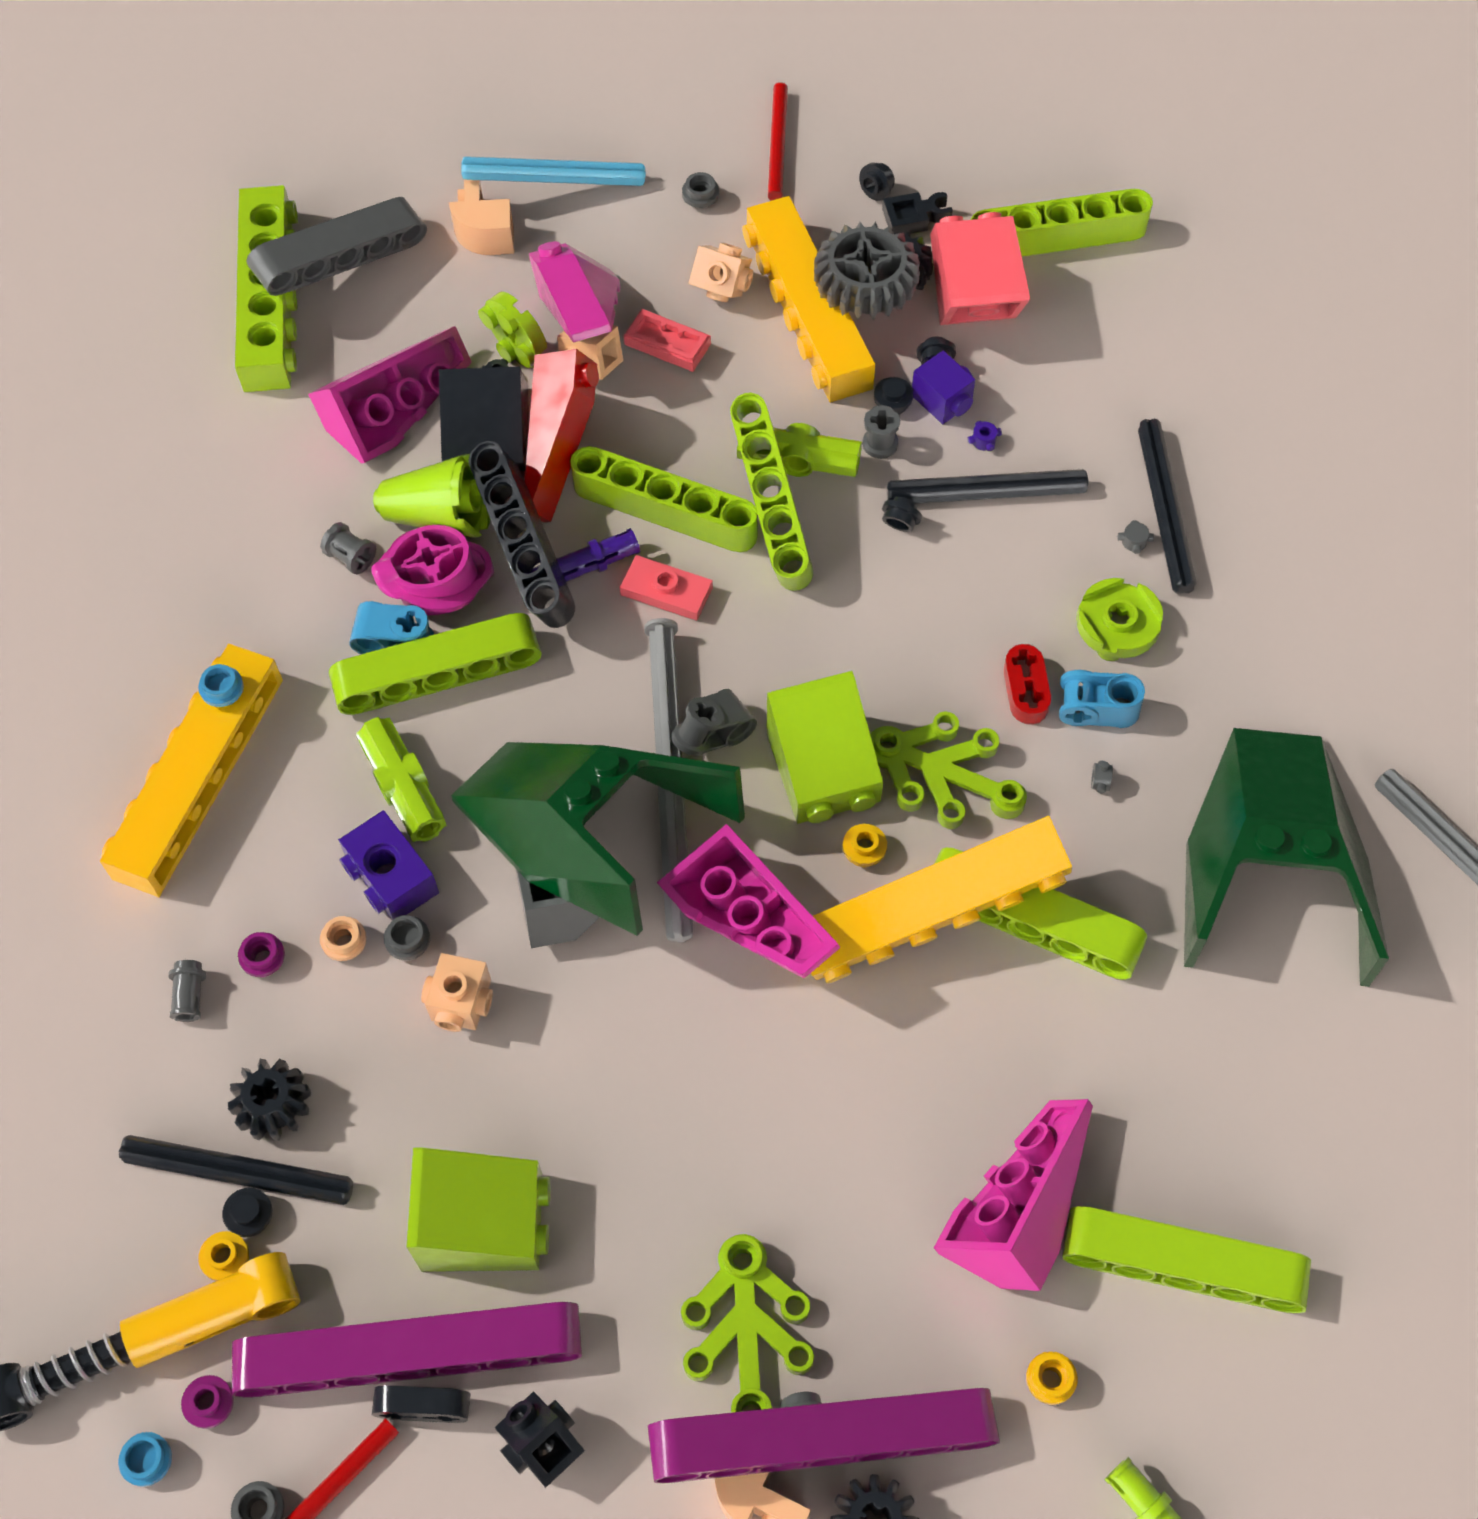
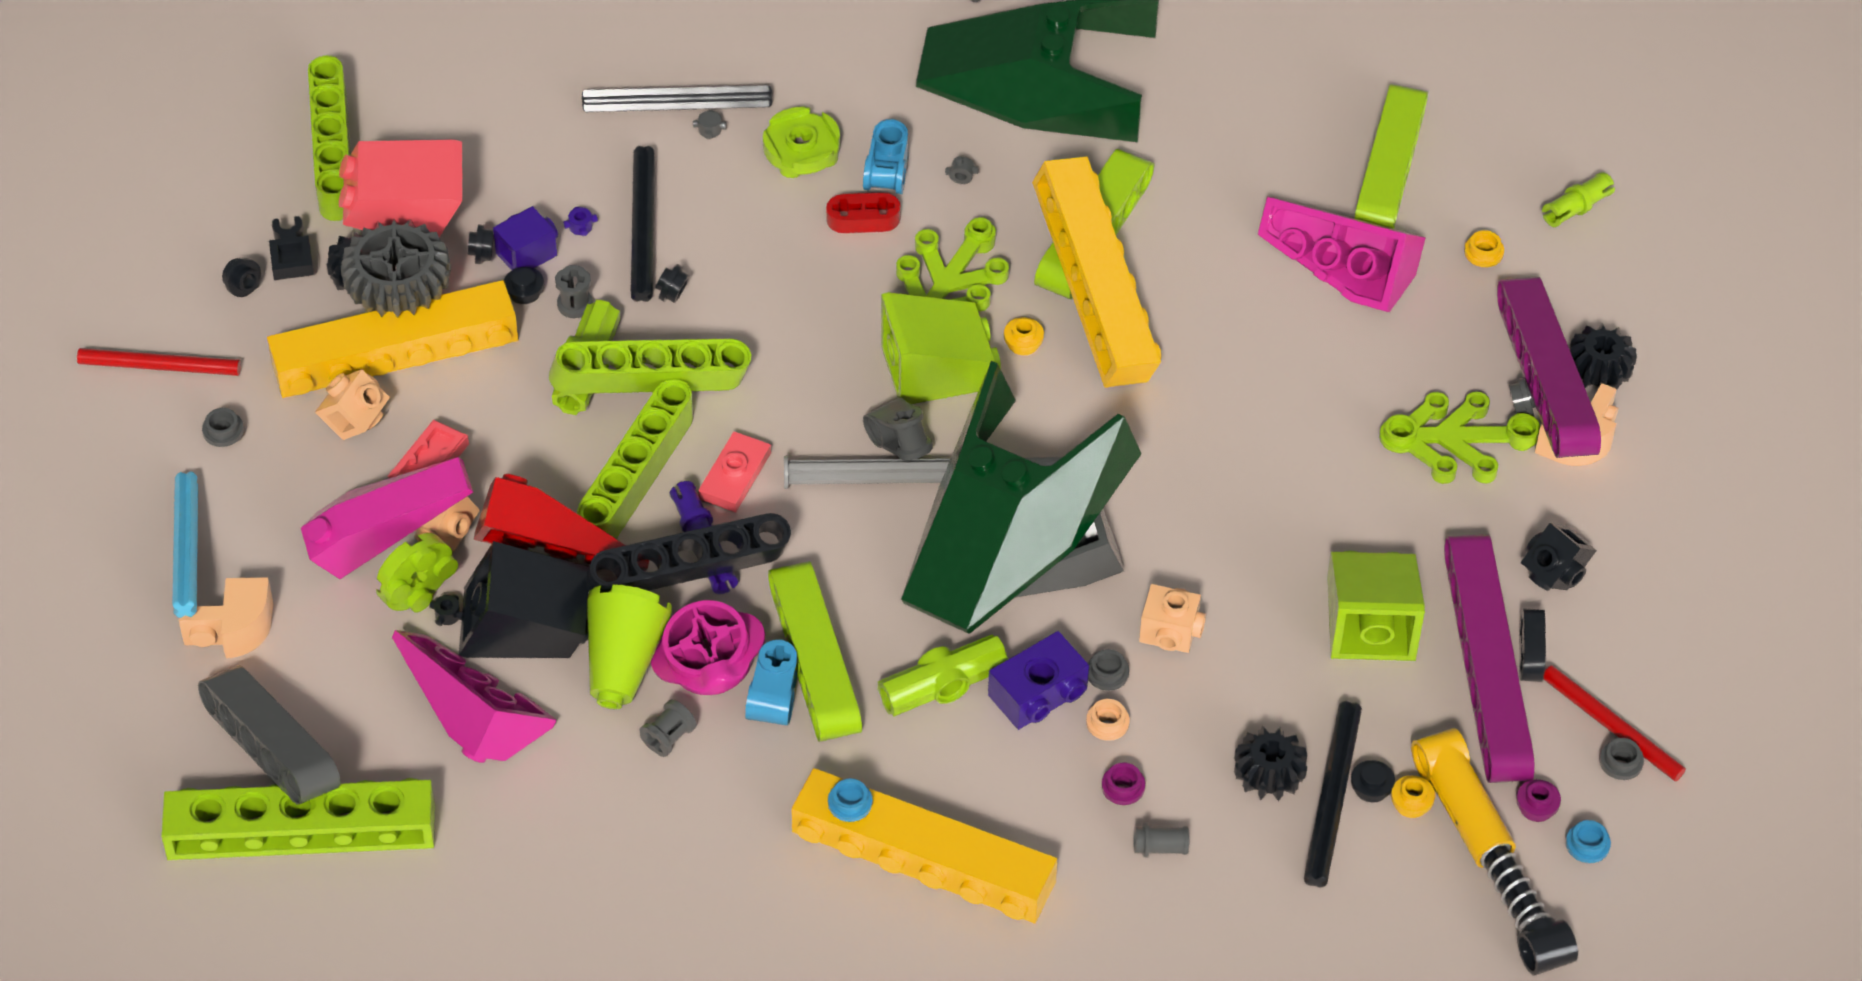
camera: 90 degrees left, 10 degrees down
dark pink wedge [657,824,840,978] -> none

